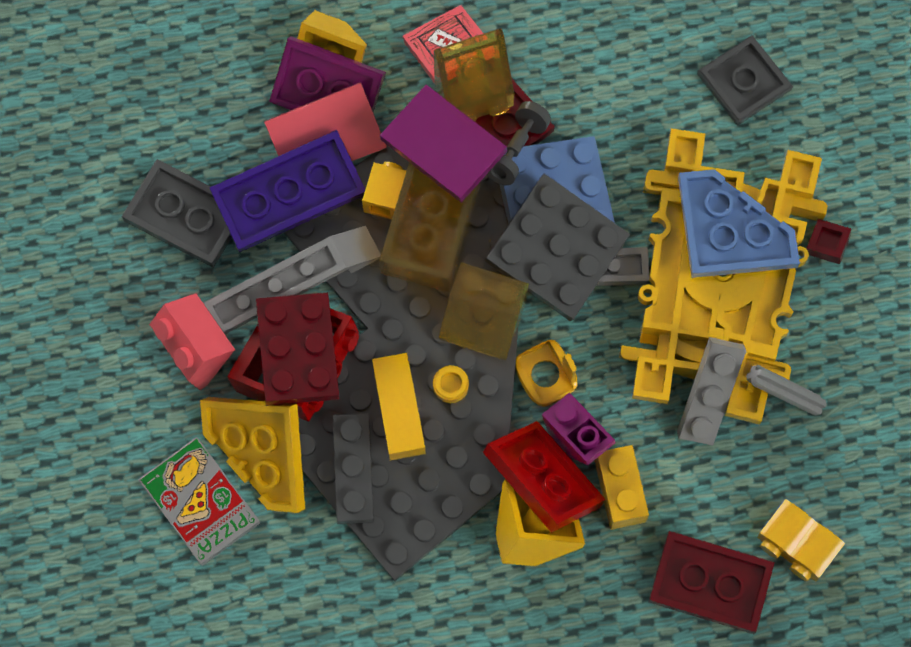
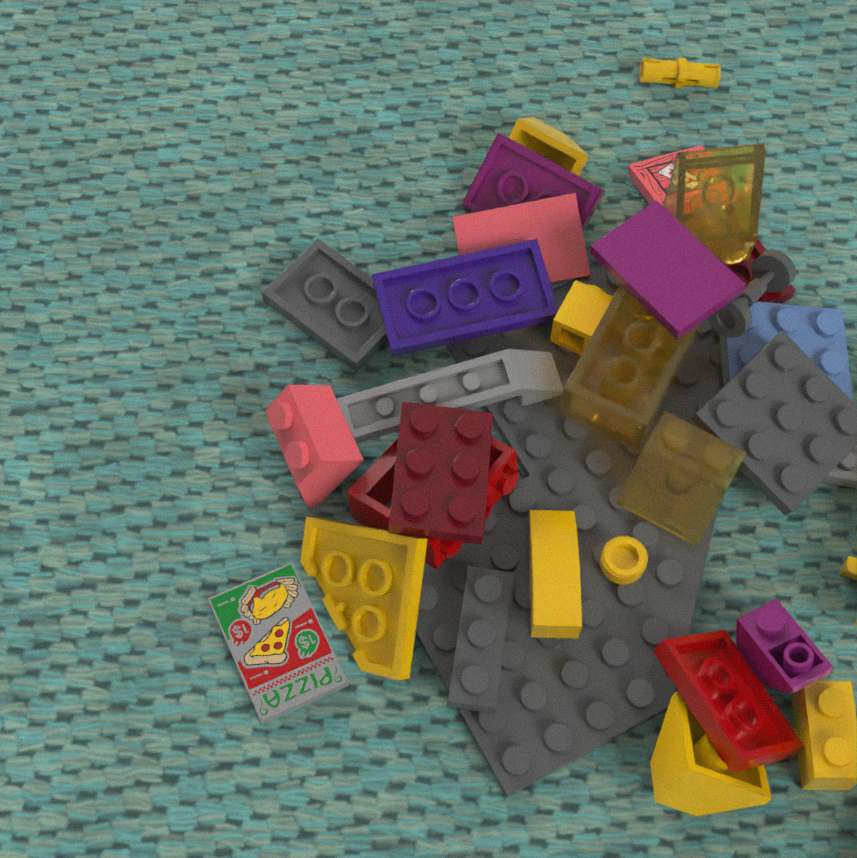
camera: 10 degrees right, 10 degrees down
yellow piece [515,340,578,407] -> none

